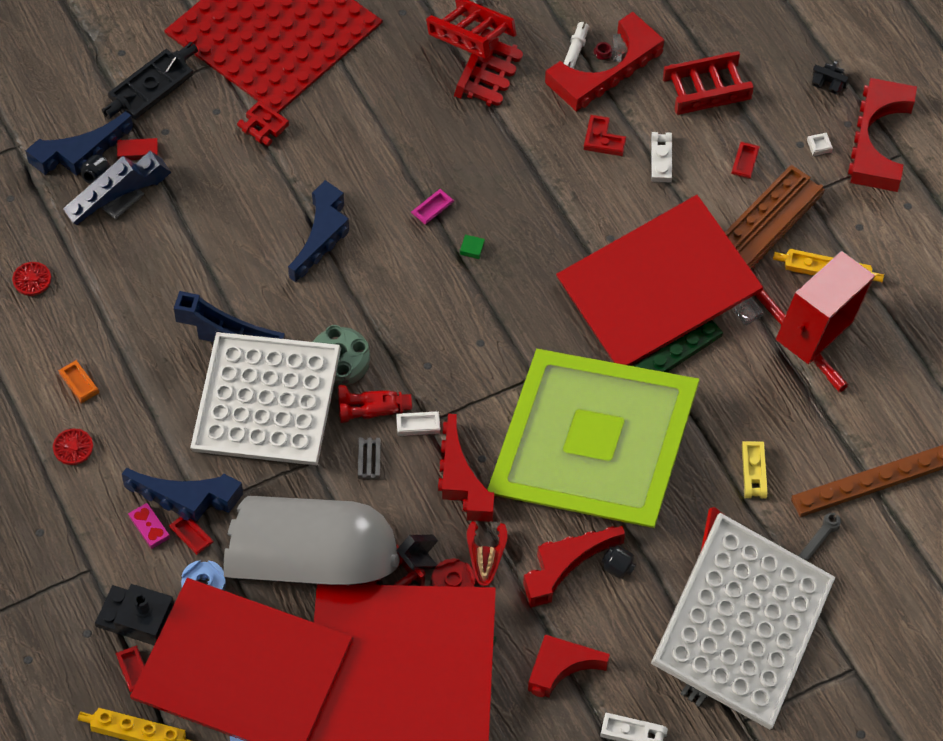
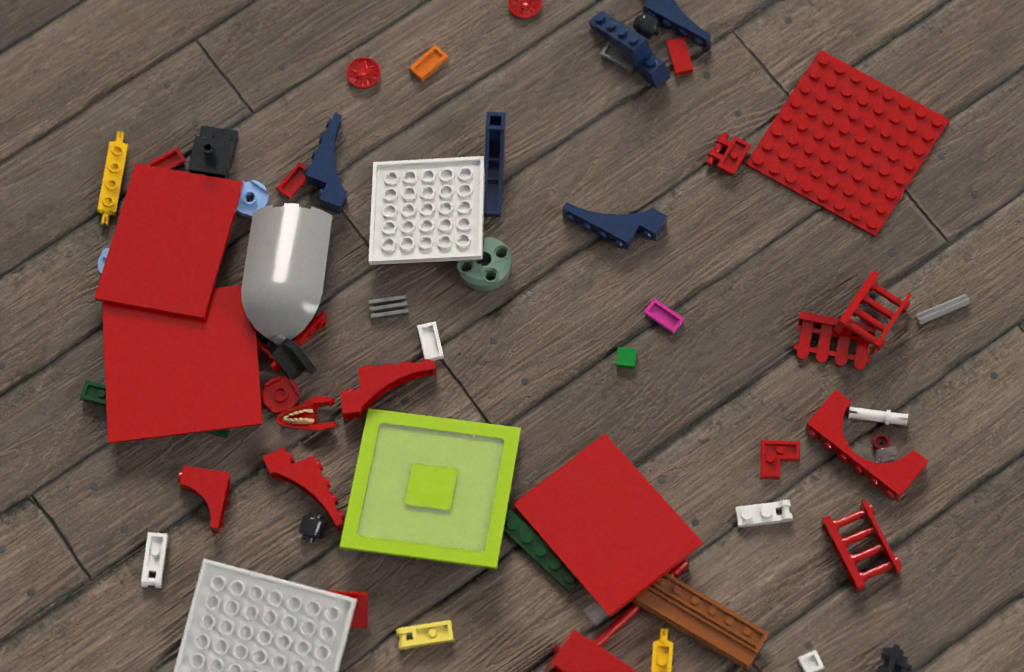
camera: 85 degrees right, 10 degrees up
black plate [102,42,198,120] -> none
dark pink tile [128,503,170,549] -> none
red piece [338,385,412,423] -> none
red tile [731,142,760,179] -> none

